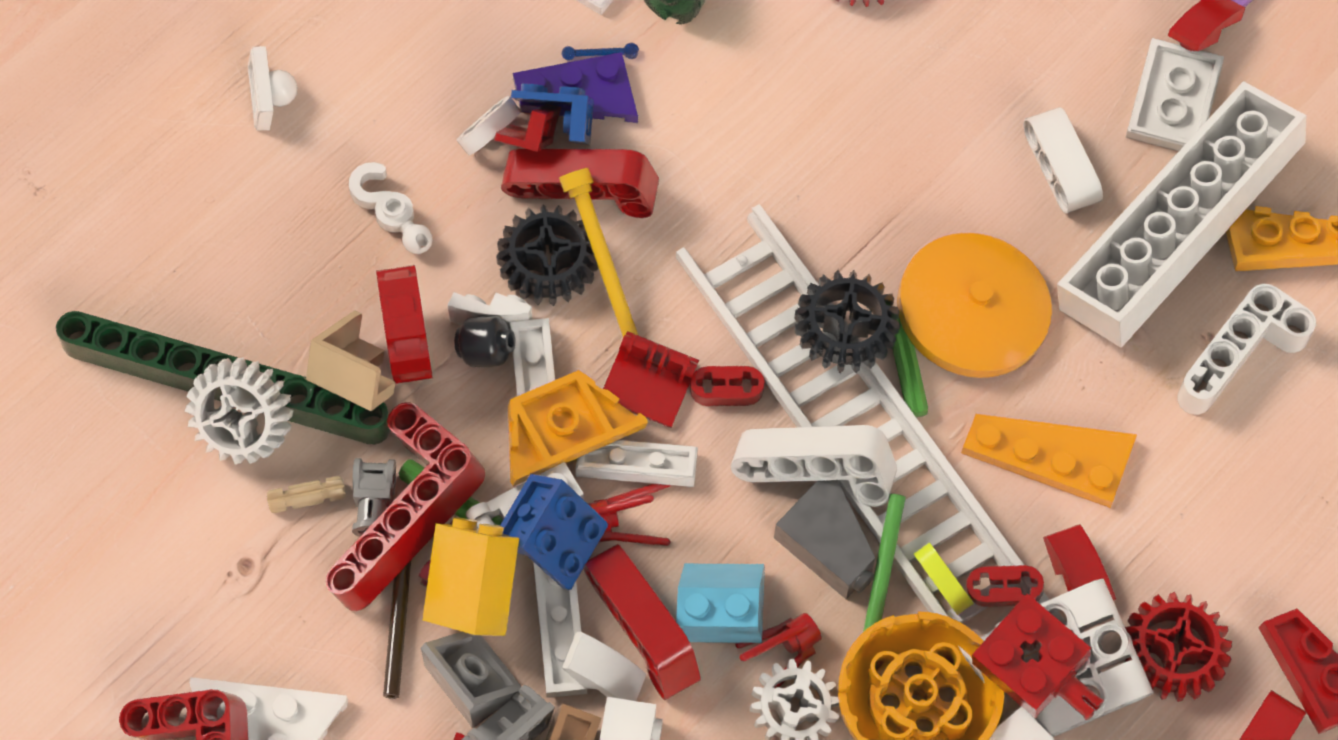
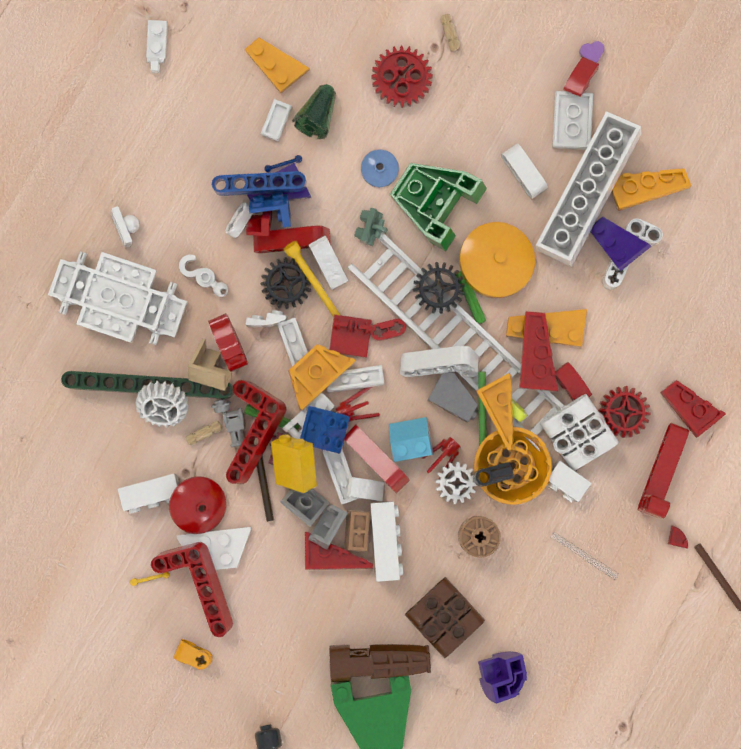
camera: 15 degrees left, 20 degrees up
black head [454,316,516,367] -> none
red beam [966,565,1044,607] -> none
red brick [972,593,1104,720] -> none
none -> white piece [48,251,188,345]
none -> white brick [118,474,179,514]
none -> red dish [169,476,226,534]
none -> light grey plate [211,399,231,413]
none -> blue beam [212,171,307,196]
none -> white tile [309,236,348,290]
none -> sand green hips [354,208,388,246]
none -> medium blue dish [361,150,399,187]
none -> green wedge [390,163,487,251]
none -> black piece [473,462,514,487]
none -> light orange wing [477,373,514,451]
none -> red wing [519,311,558,392]
none -> dark purple wing [590,217,652,271]

